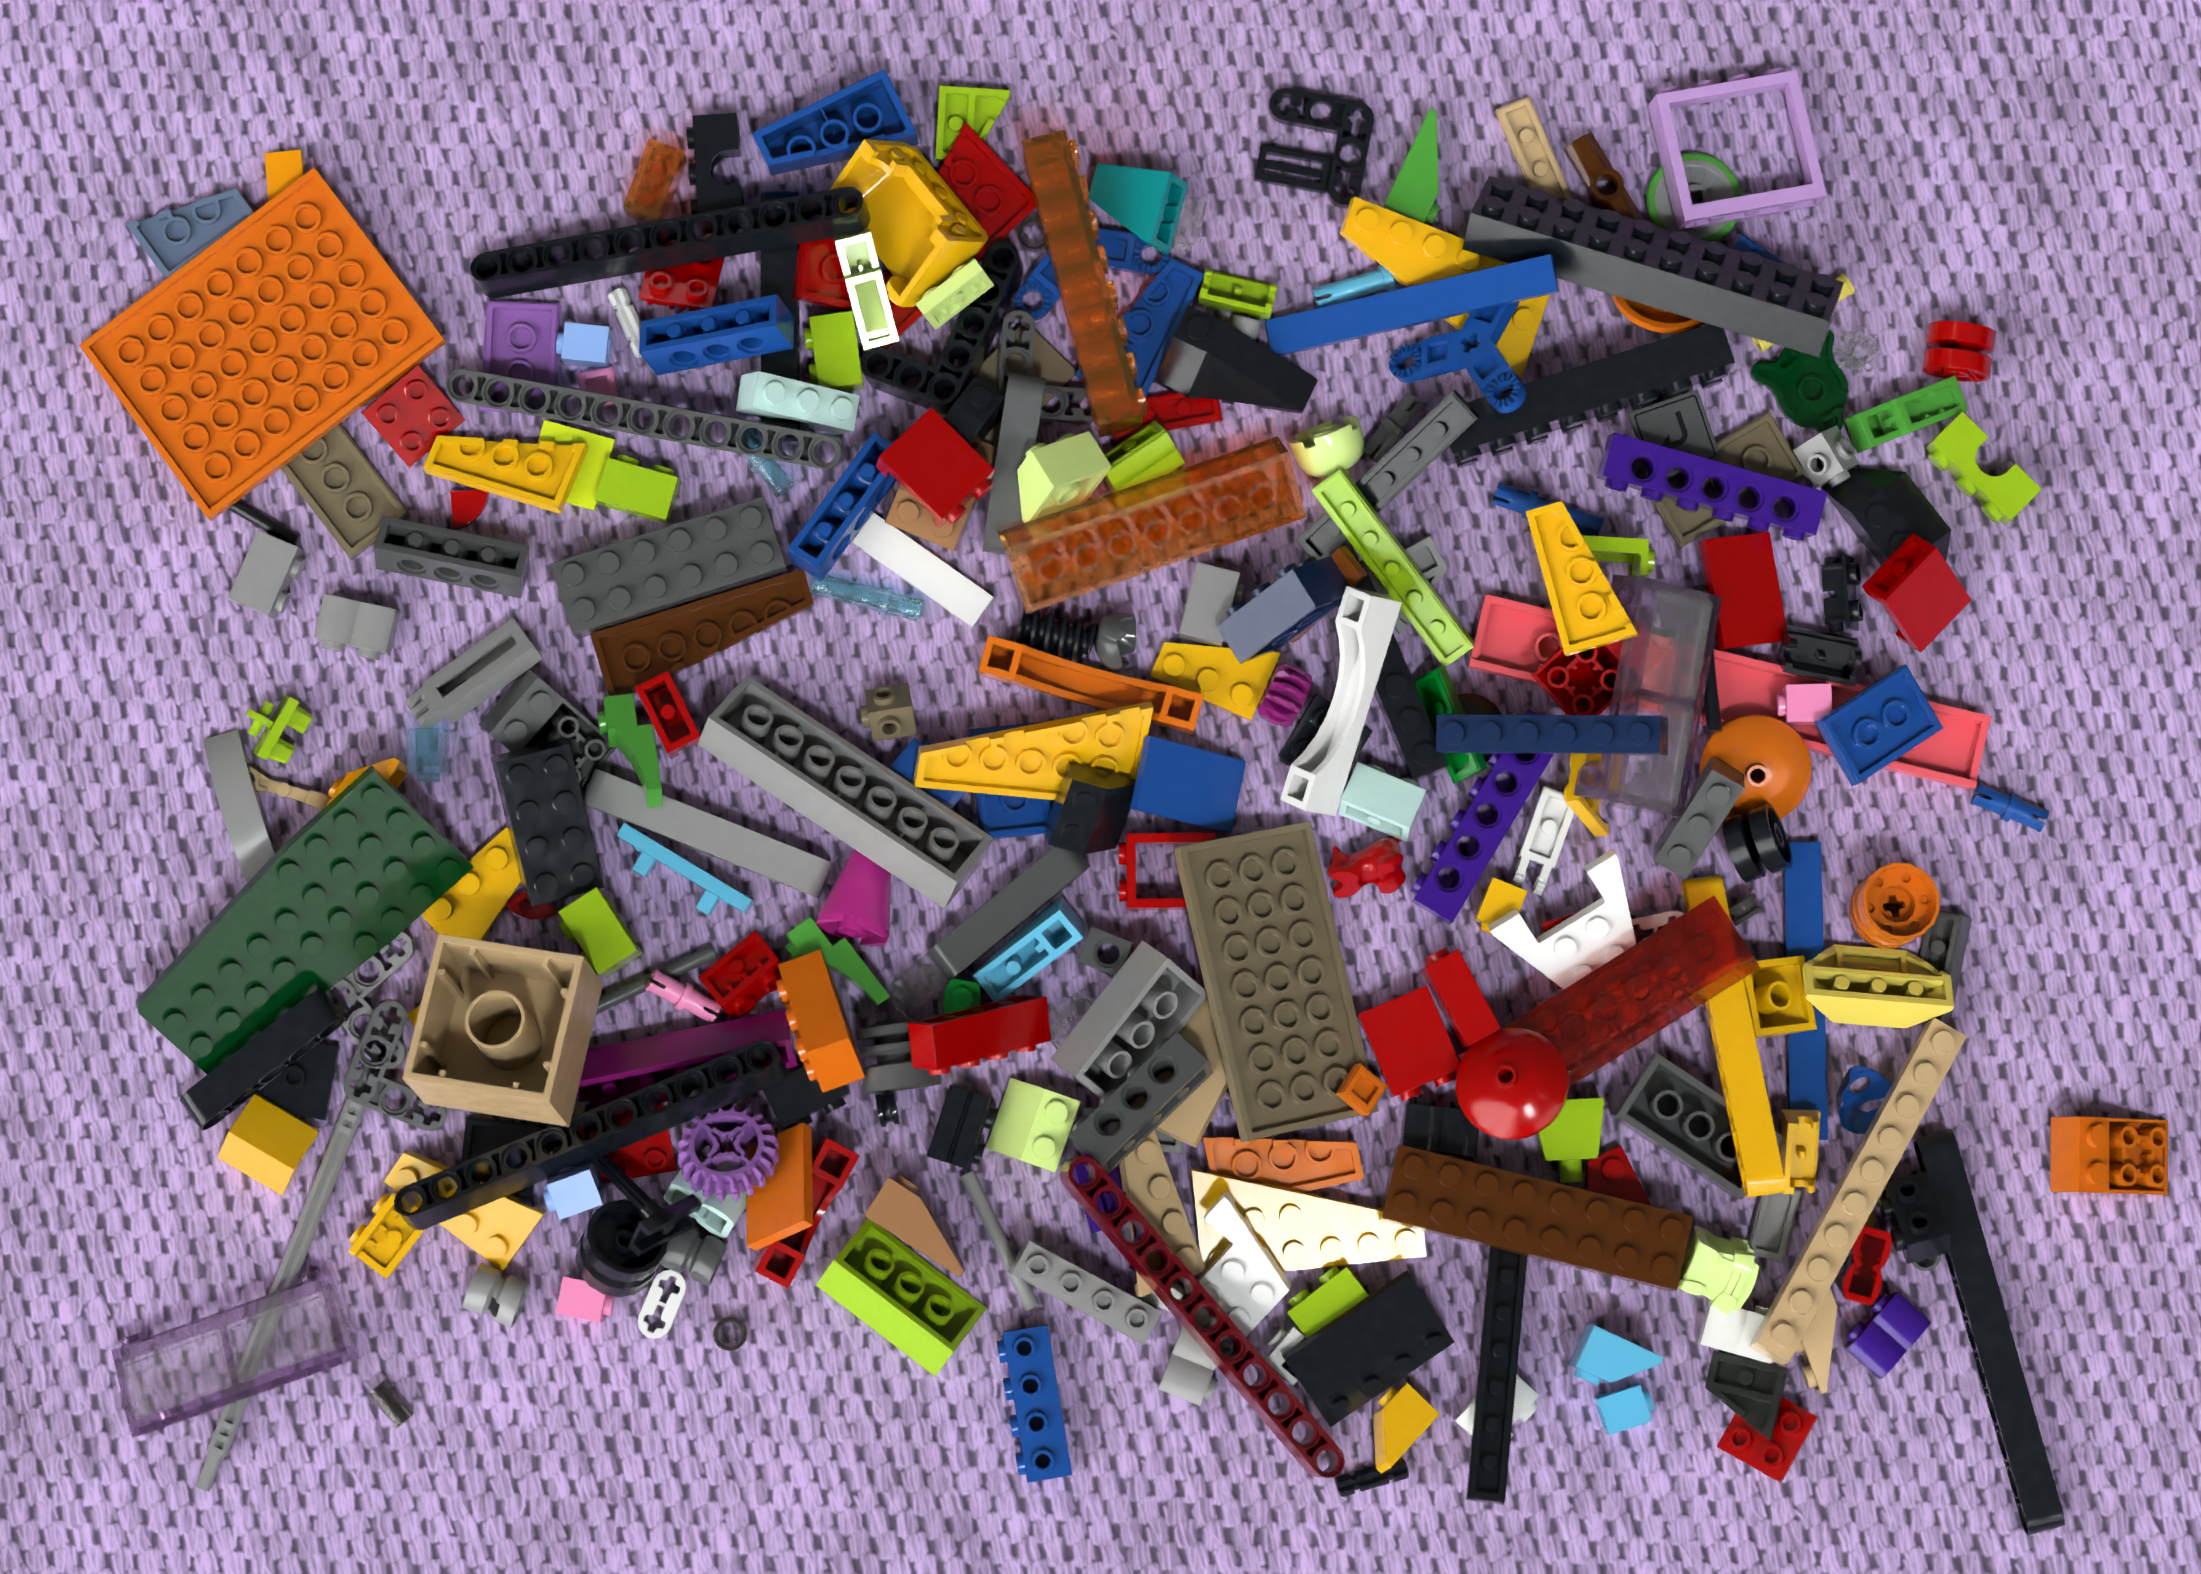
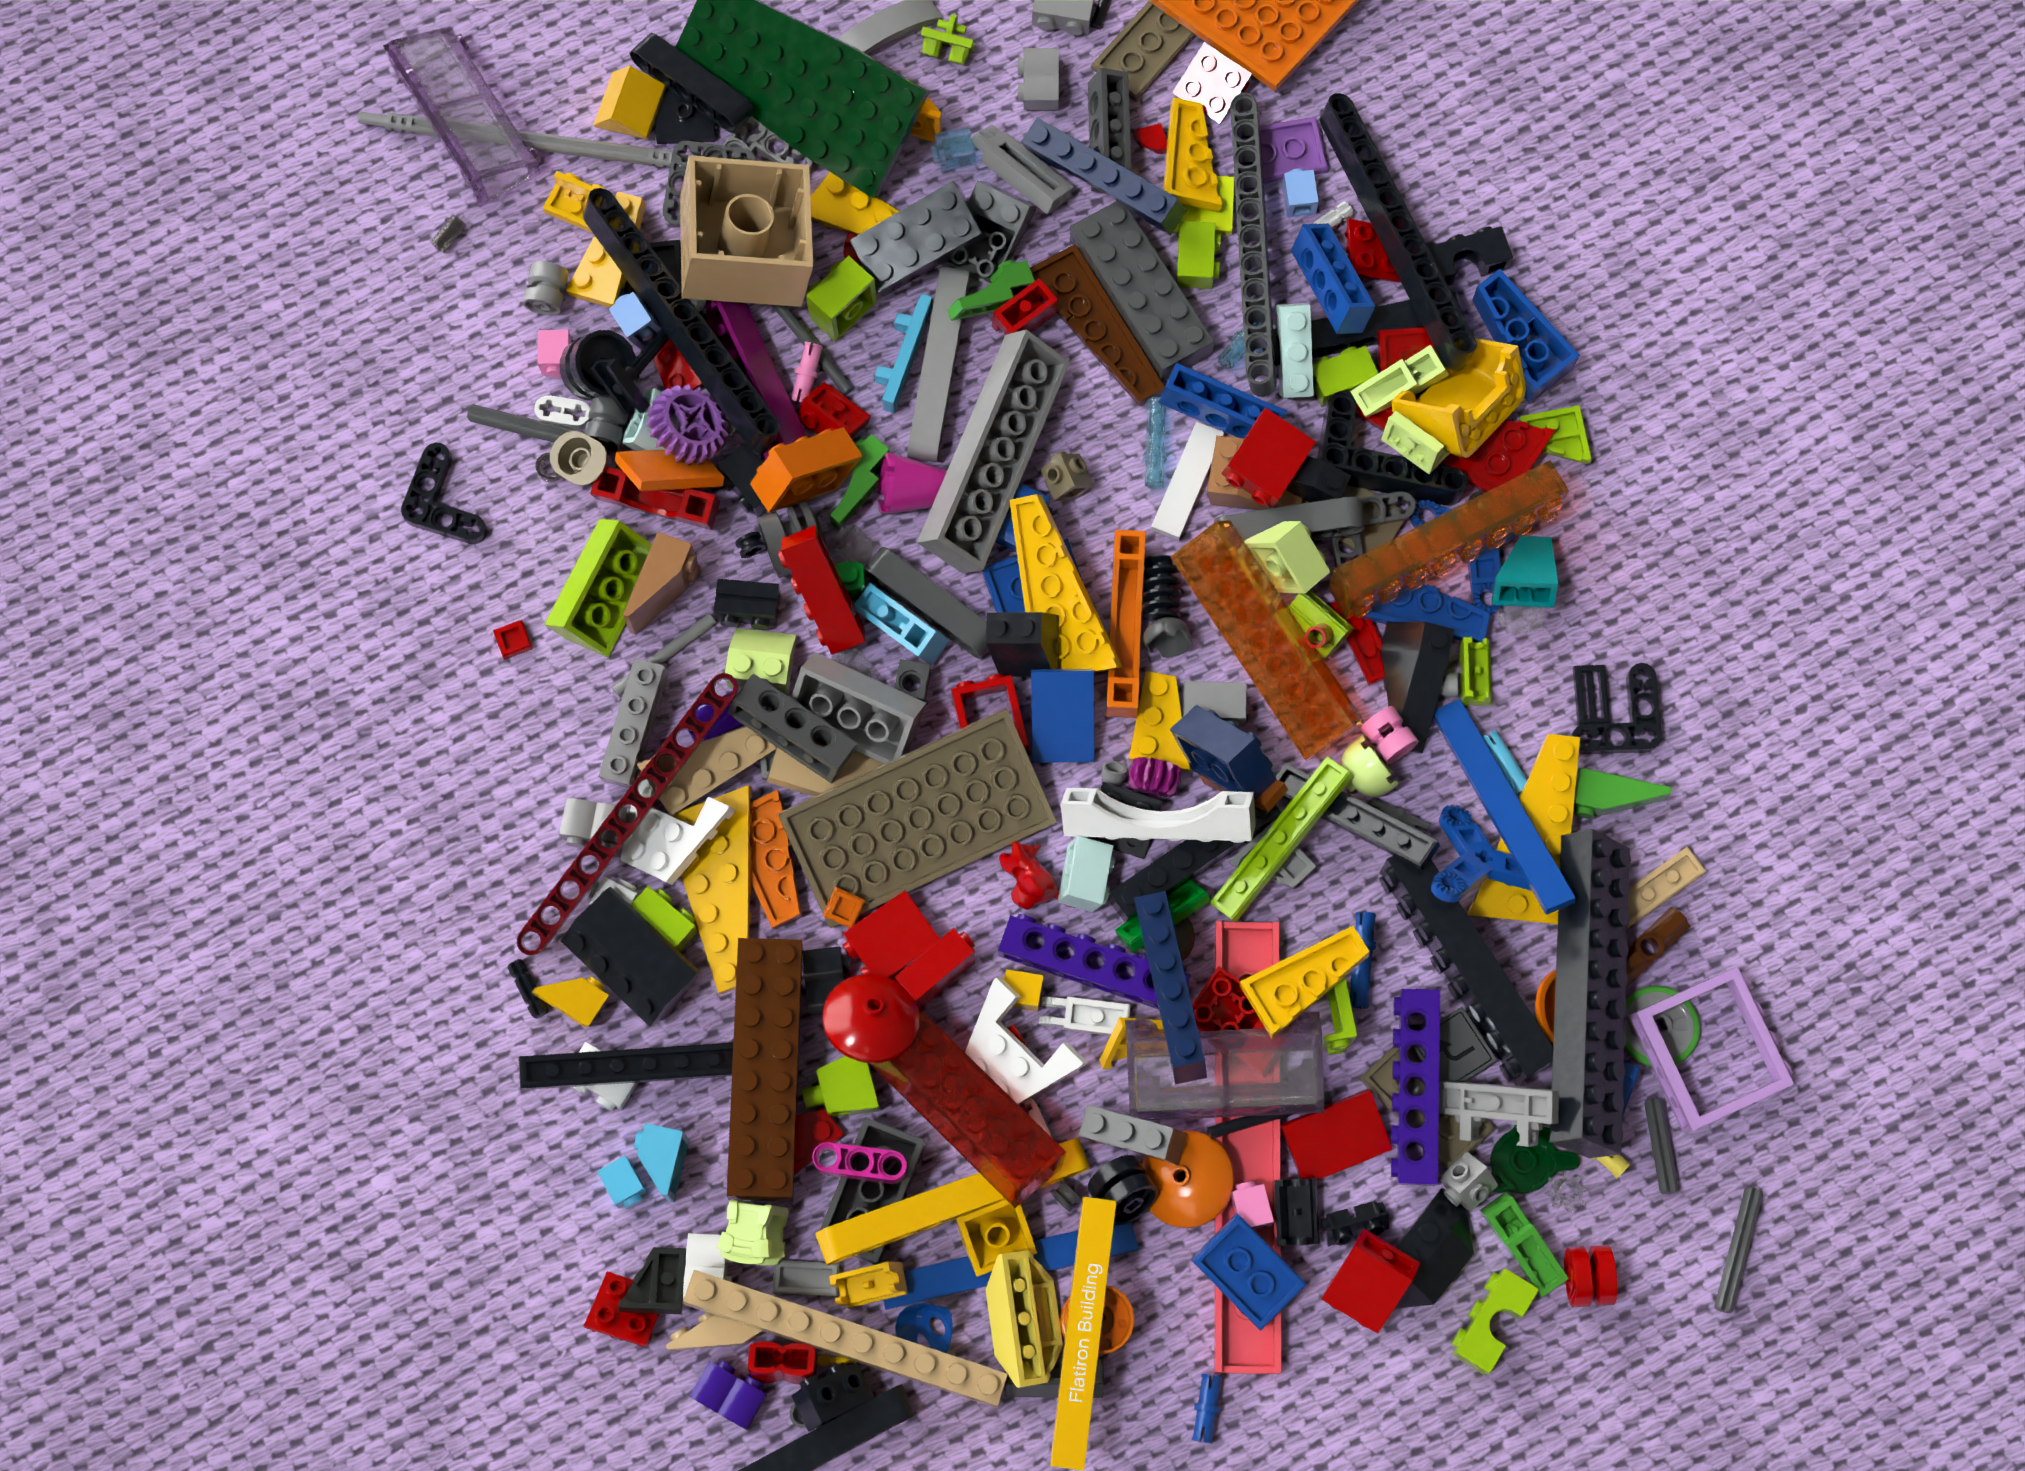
camera: 80 degrees right, 10 degrees down
tan piece [249,767,331,810] -> none
bright pink tile [576,367,619,408] -> none
clear orange brick [623,138,687,223] -> none
blue brick [997,1324,1072,1483] -> none
none -> black beam [401,442,487,544]
none -> dark grey axle [467,404,583,443]
none -> red tile [493,619,533,660]
none -> piece [550,431,607,486]
none -> dark pink beam [812,1142,908,1184]
none -> dark blue arch [1021,117,1187,236]
none -> yellow tile [1050,1197,1116,1471]
none -> light grey hinge [1101,761,1127,786]
none -> red hinge [1305,623,1333,648]
none -> bright pink wheel [1360,706,1419,765]
none -> light grey hinge [1439,1081,1559,1147]
none -> dark grey axle [1644,1098,1679,1194]
none -> dark grey axle [1714,1187,1763,1313]

